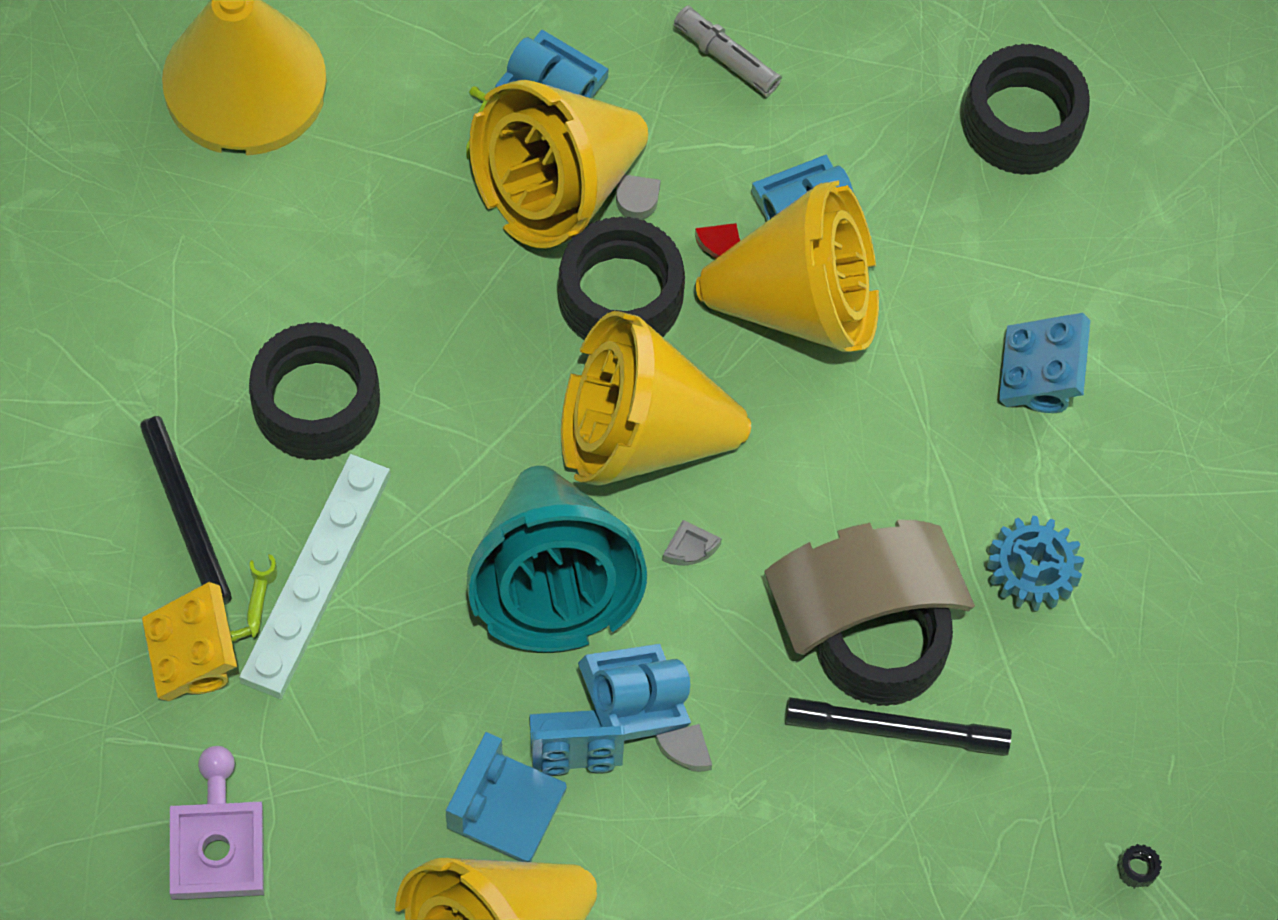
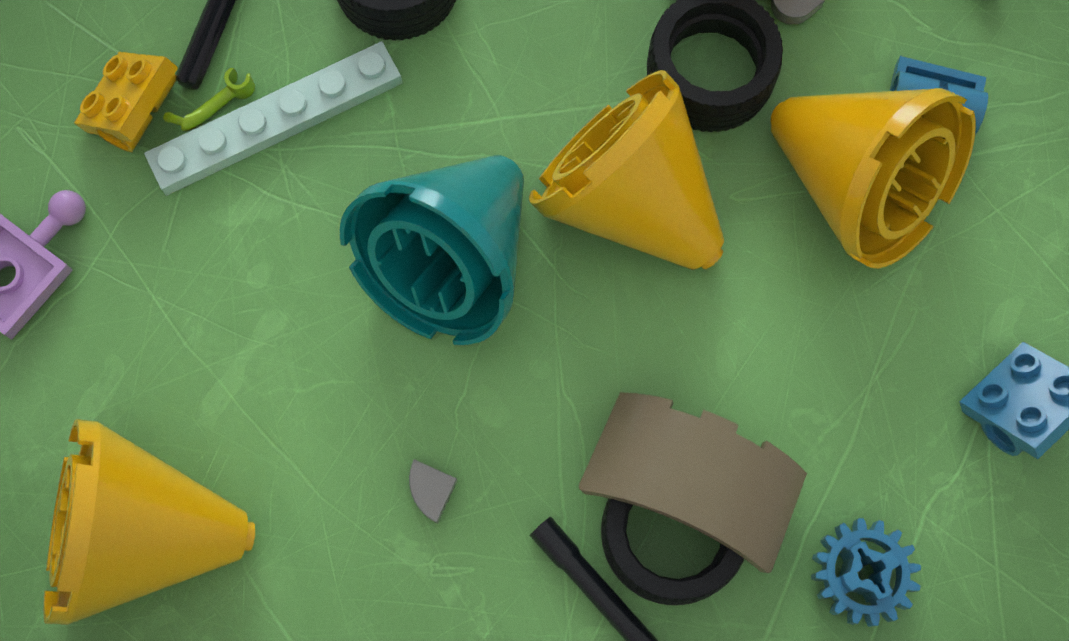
camera: 45 degrees right, 10 degrees up
dark azure bracket [446,732,567,862] -> none
dark azure bracket [530,710,625,775] -> none
dark azure plate [578,644,691,741] -> none
light grey tile [662,520,722,566] -> none
red tile [695,223,740,258] -> none

